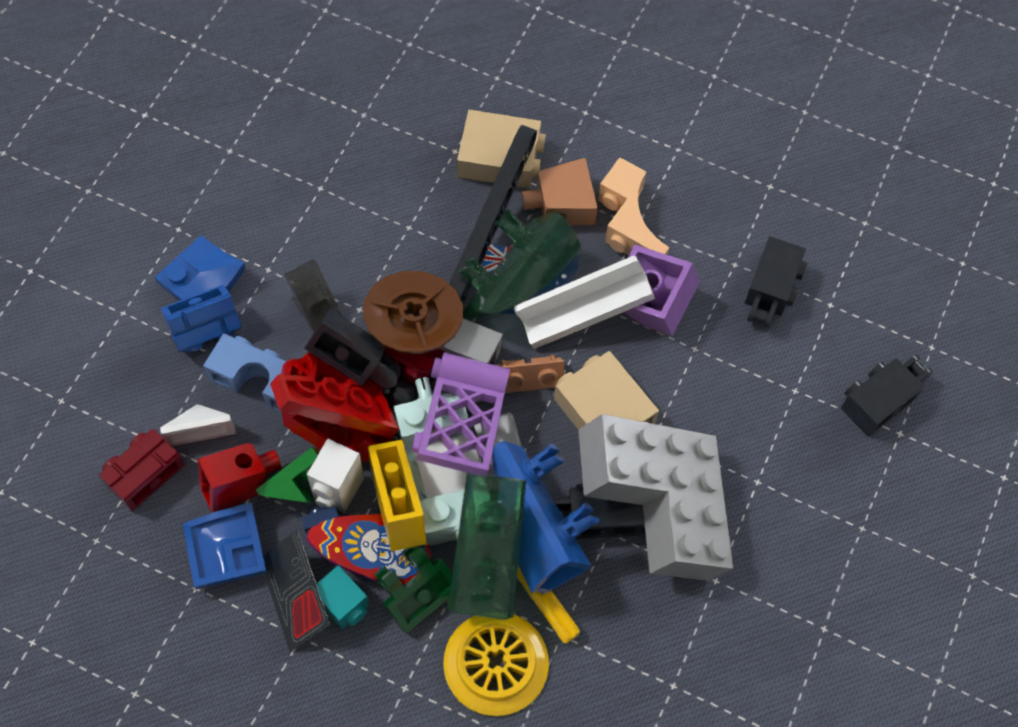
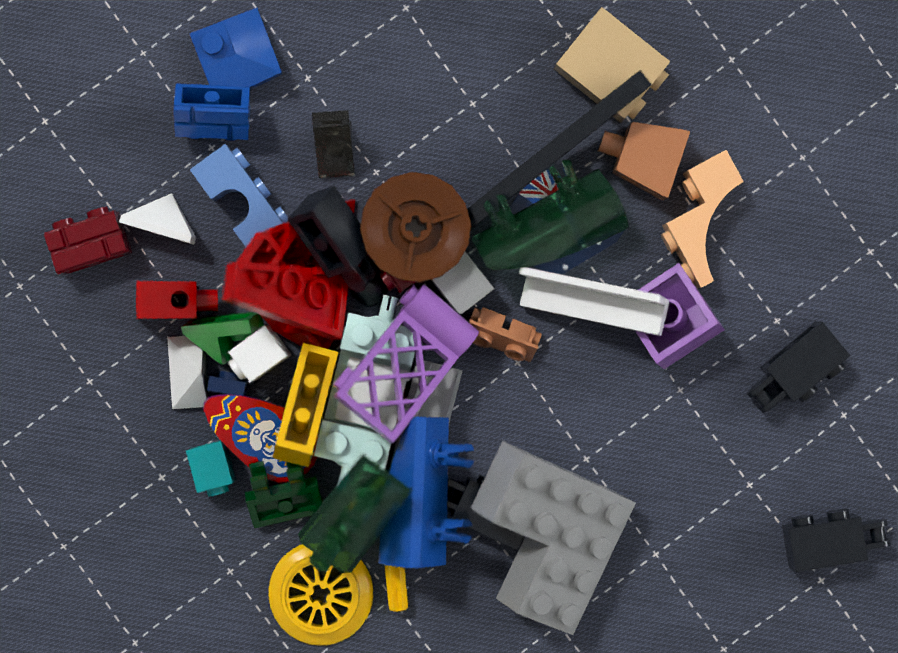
camera: 35 degrees right, 25 degrees up
blue plate [183,503,266,590] -> none
black sticker [263,530,329,652] -> none
tan brick [554,351,659,430] -> none
none -> white slope [167,336,208,409]

